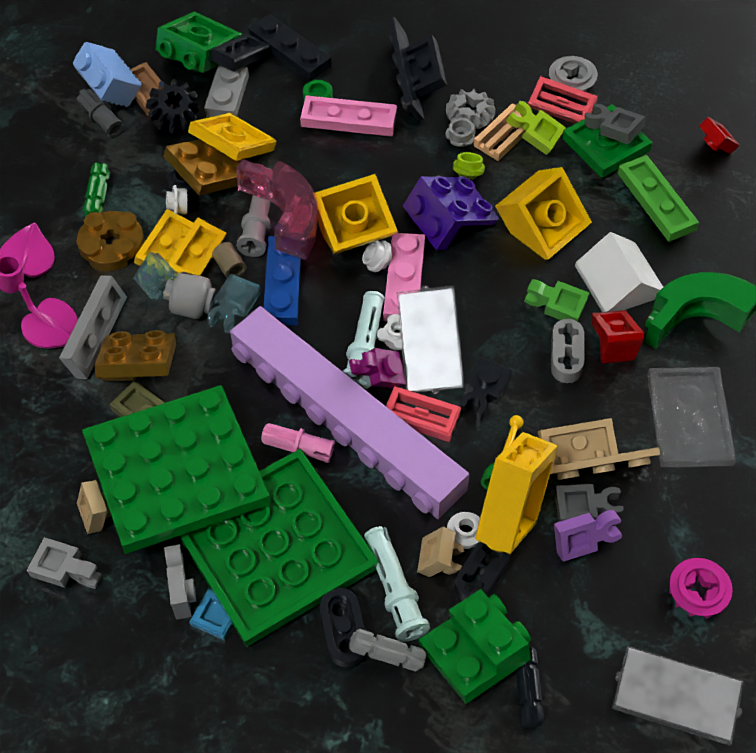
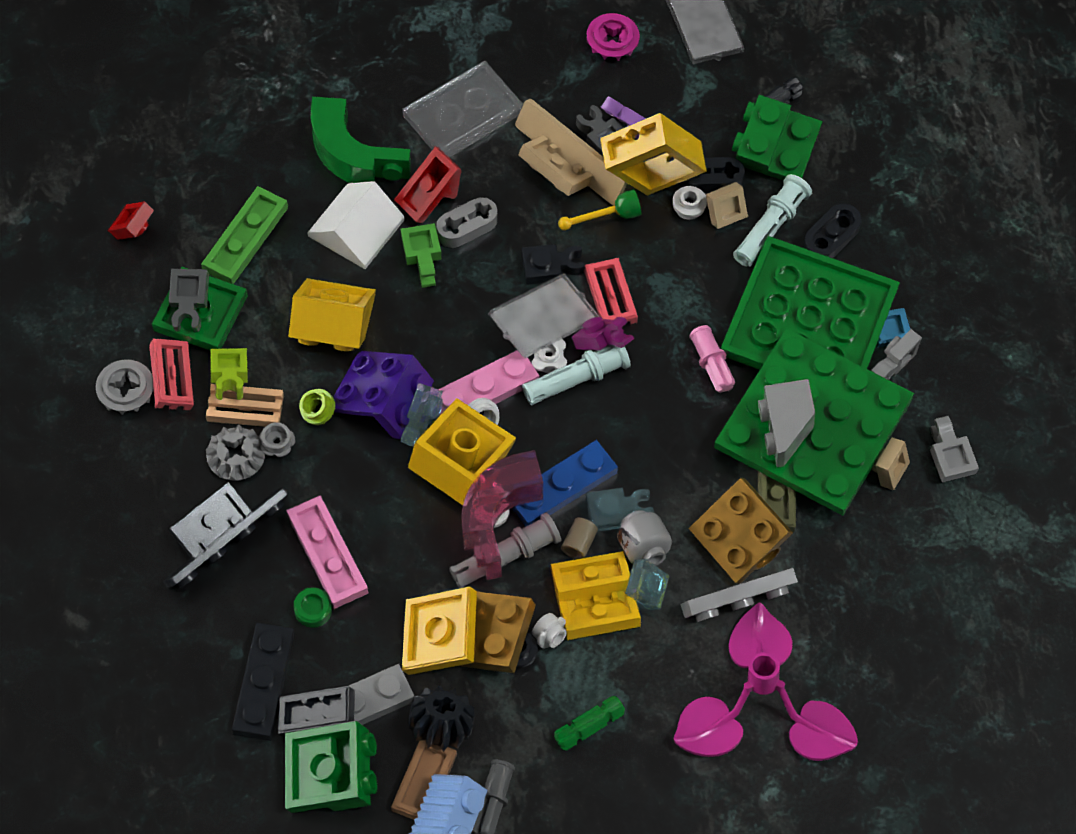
camera: 130 degrees left, 5 degrees up
pearl gold plate [77,211,145,271] -> none
lavender brick [230,306,469,520] -> none
light grey axle [349,629,426,671] -> none
none -> clear light blue plate [400,383,443,447]
none -> light grey slope [758,379,815,467]

